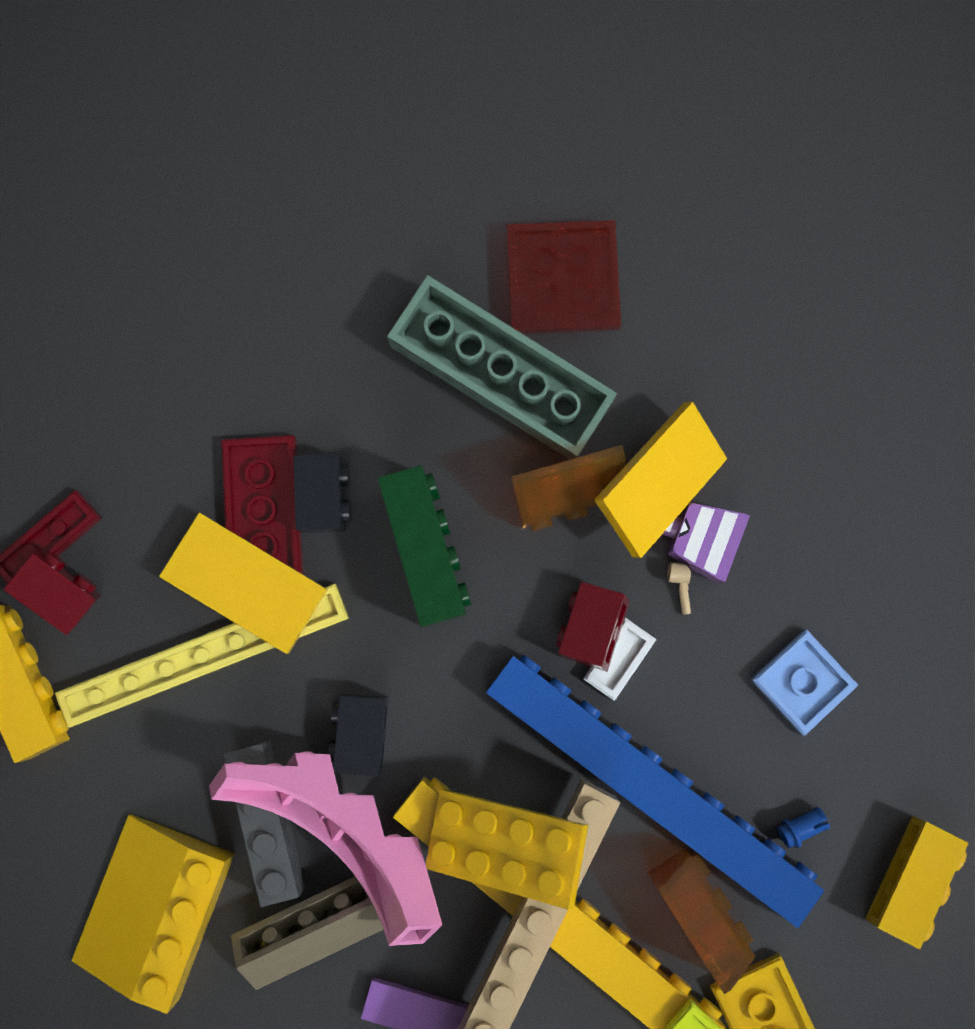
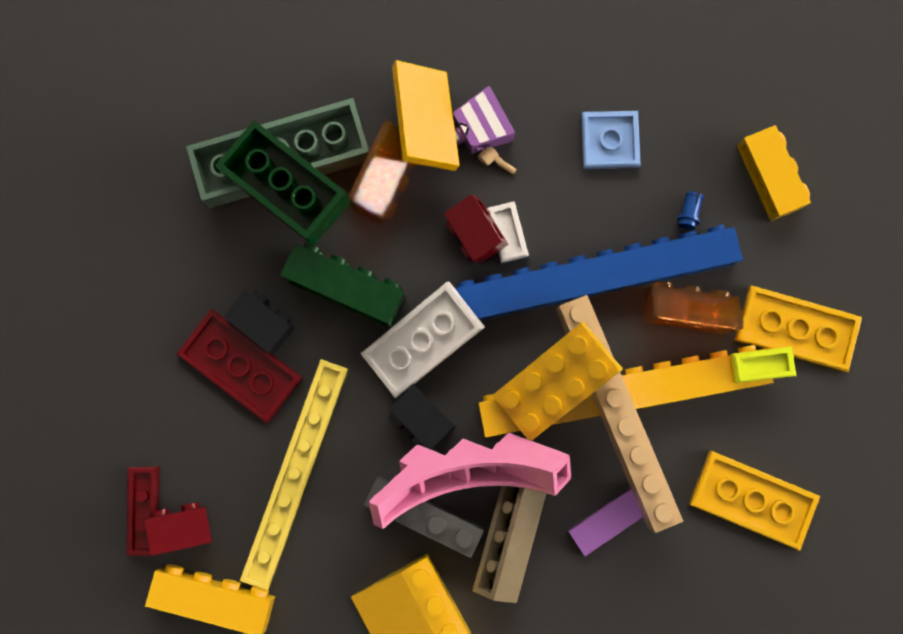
camera: 50 degrees left, 0 degrees up
yellow tile [159,513,328,654] -> none
clear red plate [507,220,621,334] -> none
none -> dark green brick [215,120,351,247]
none -> white tile [360,281,485,399]

